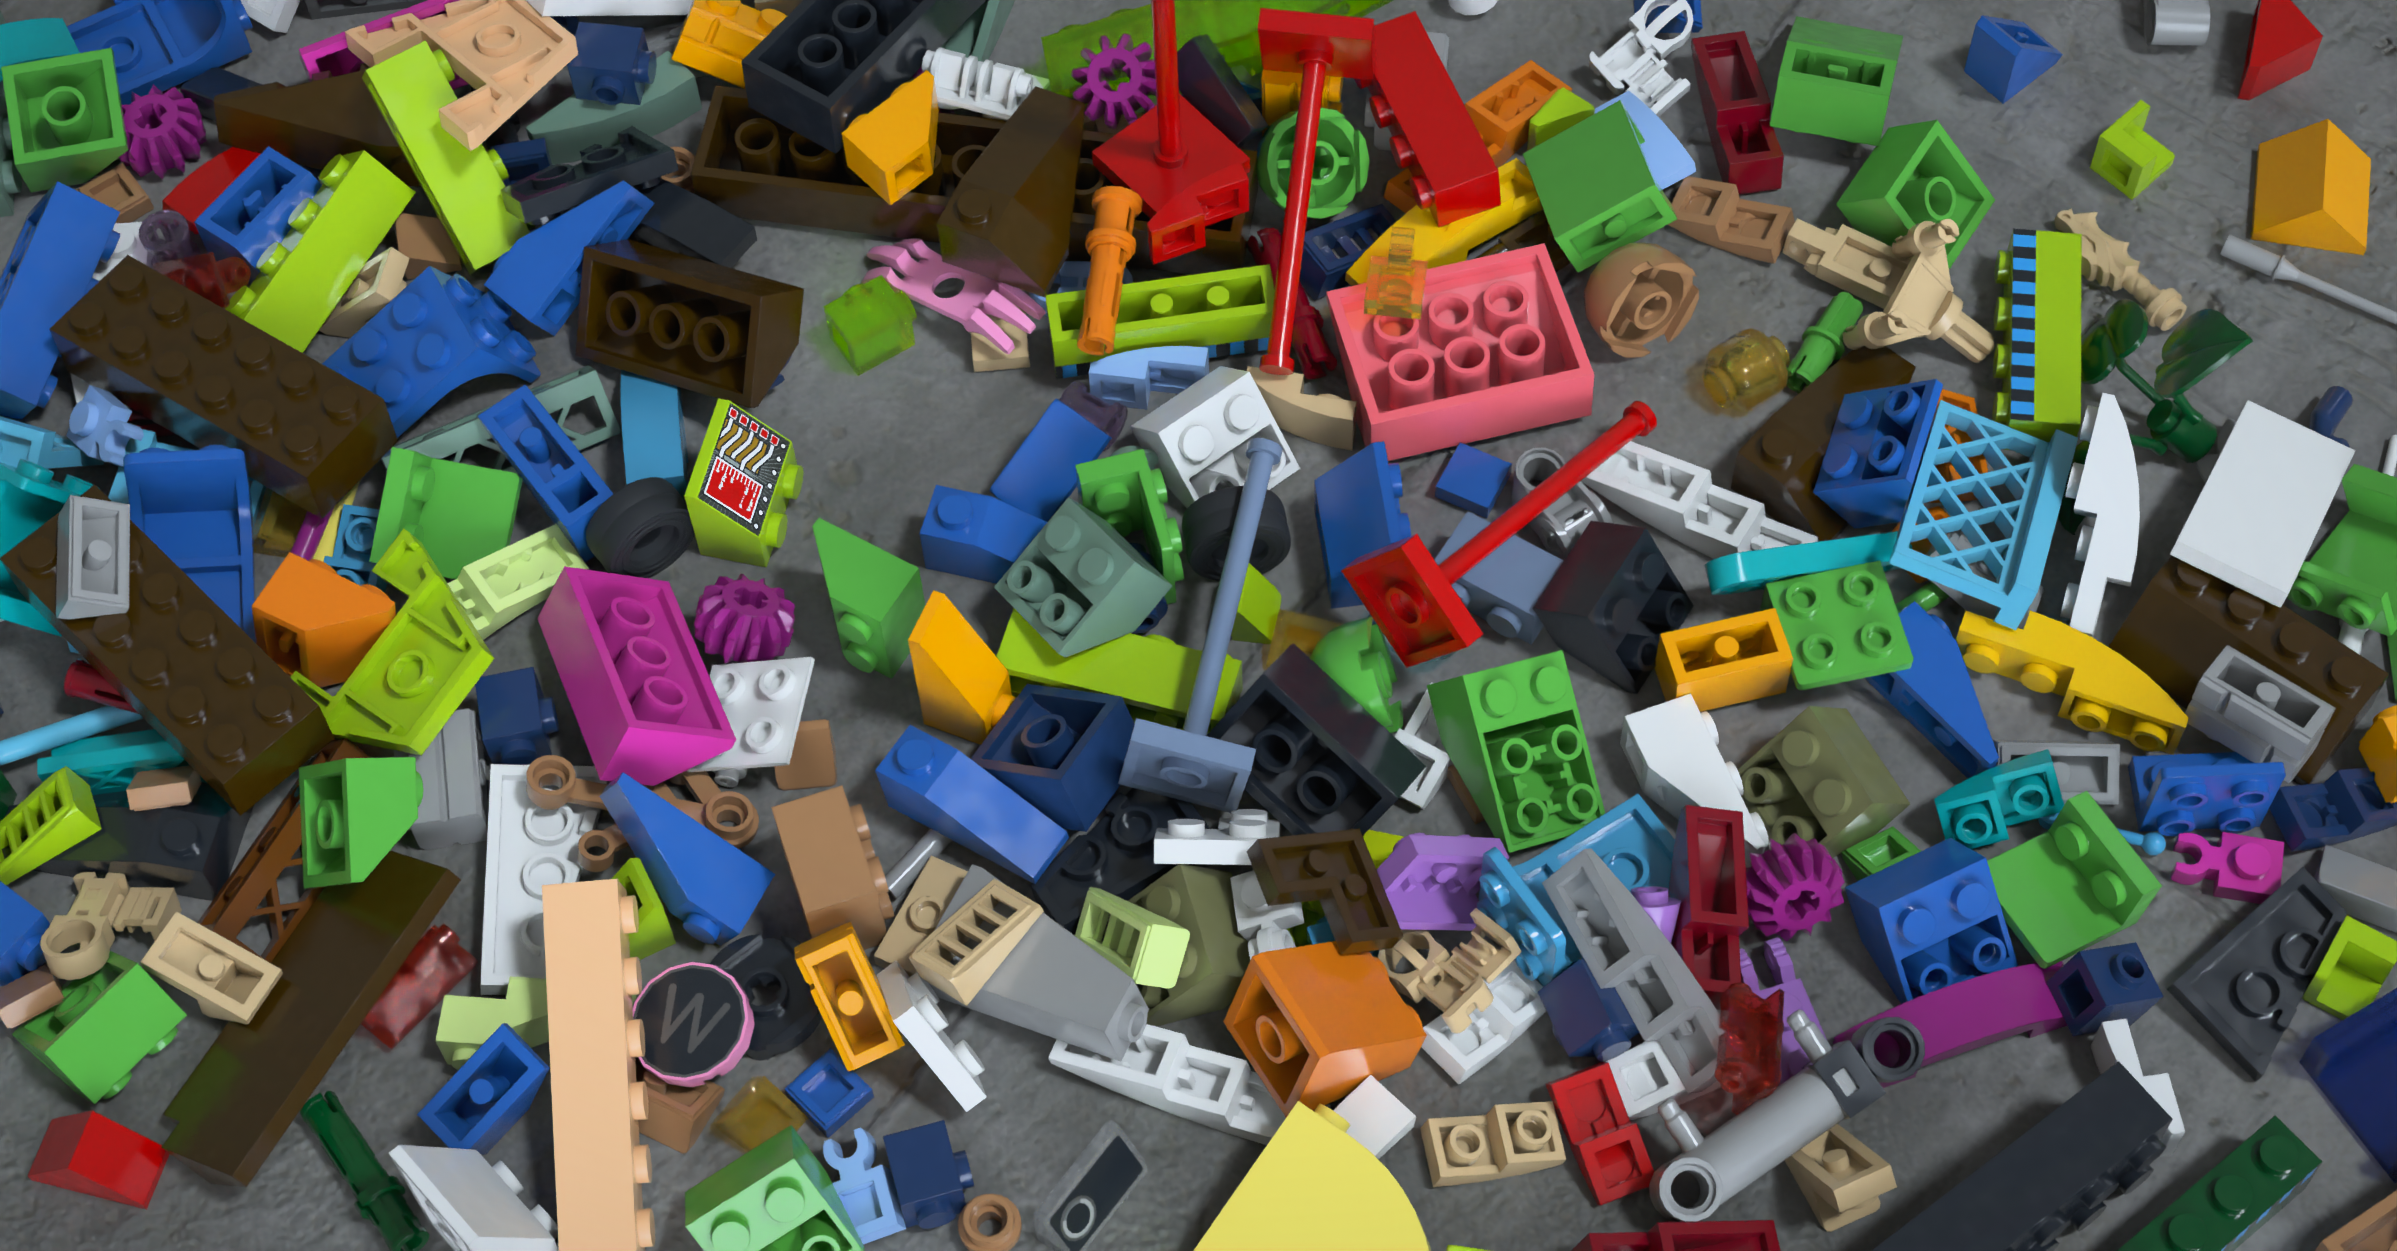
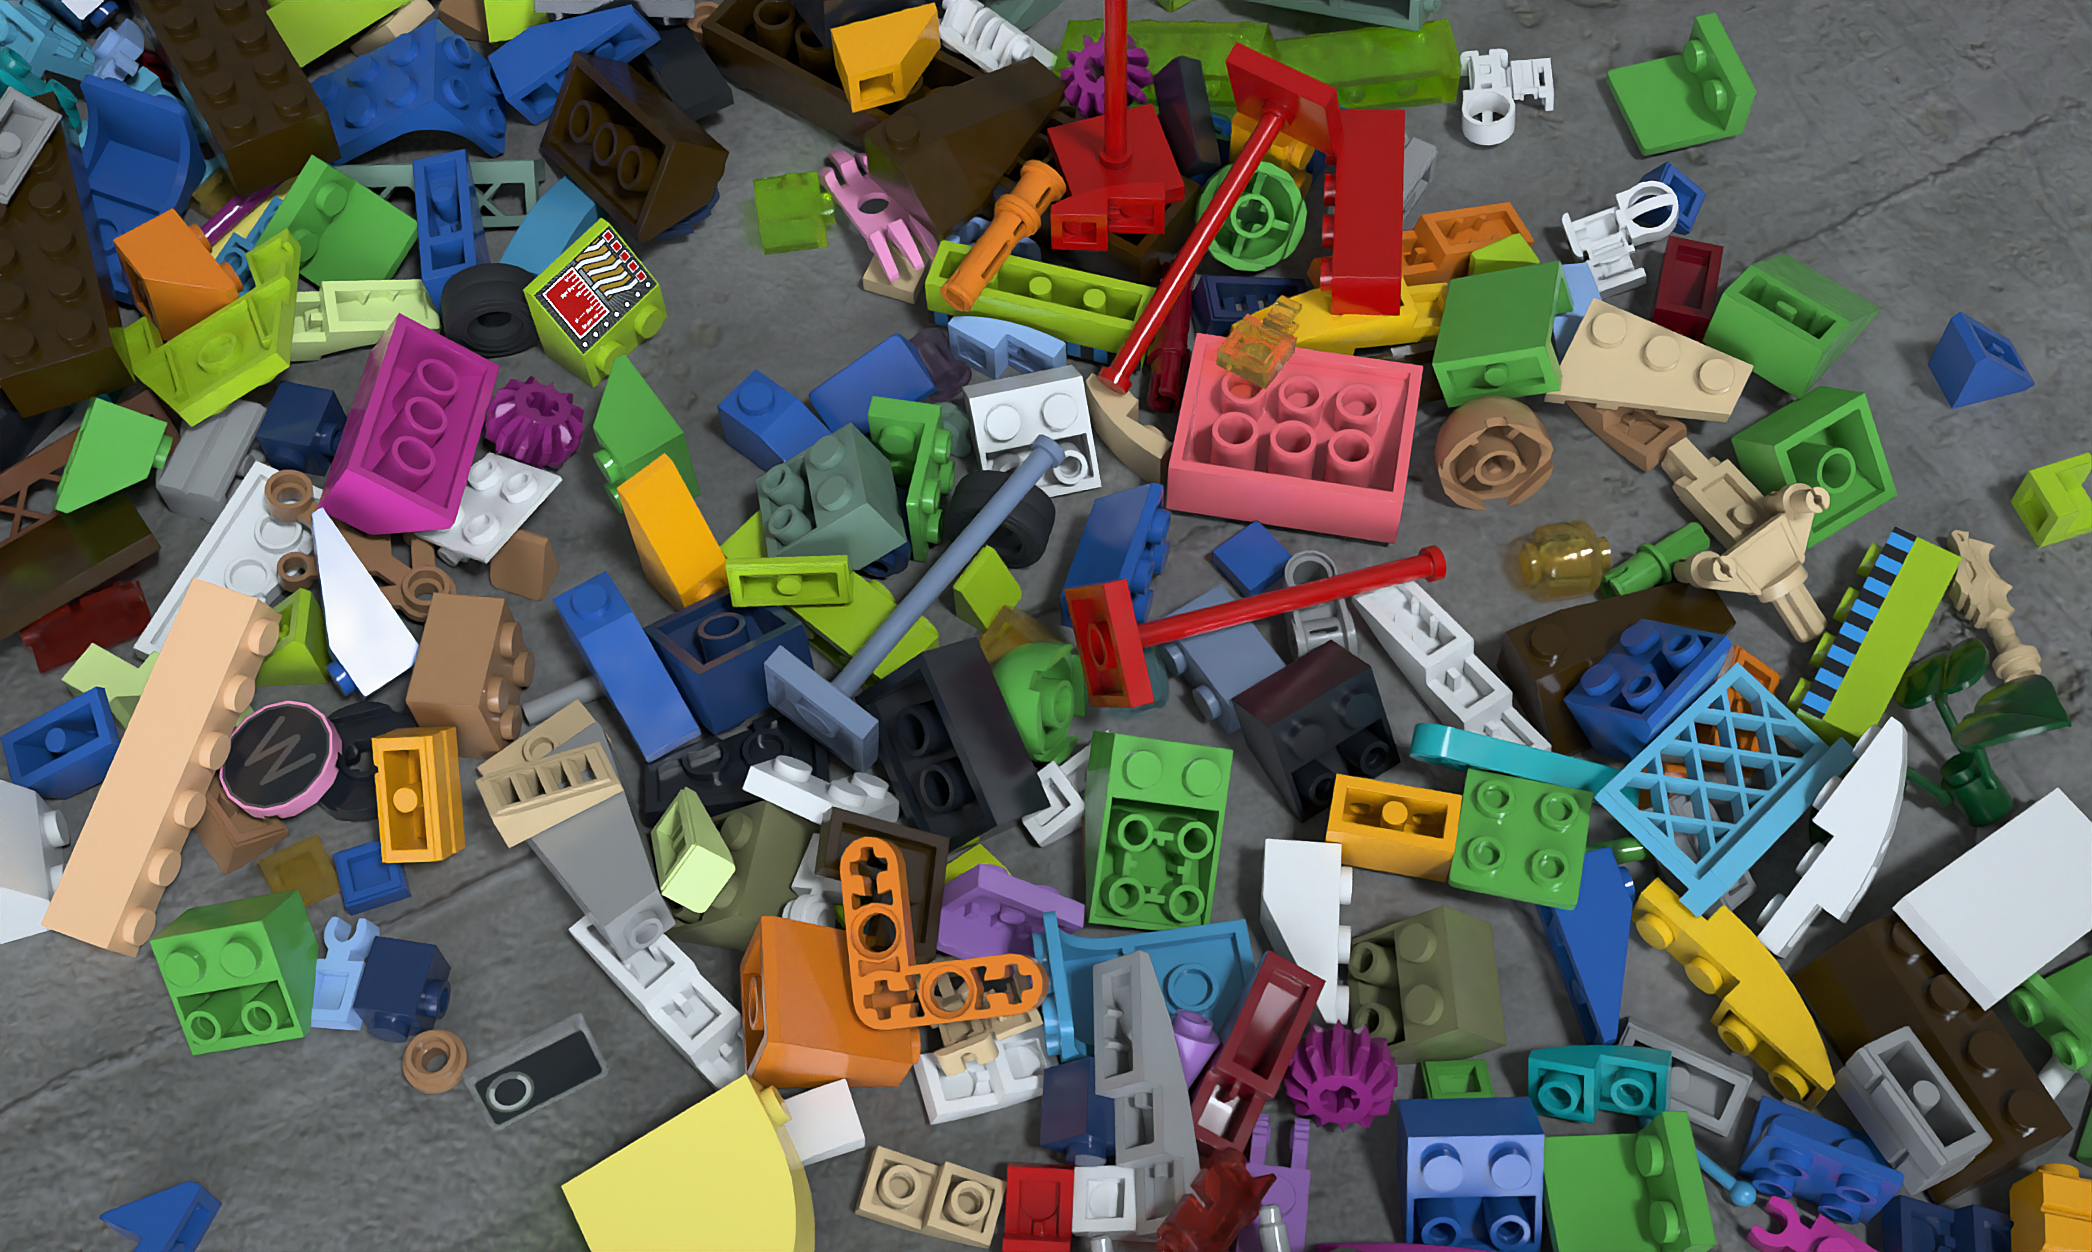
camera: 25 degrees right, 0 degrees up
white plate [877,961,987,1112] -> none
none -> lime slope [725,555,854,607]
none -> orange beam [840,837,1049,1030]
none -> tan wing [1544,298,1754,423]

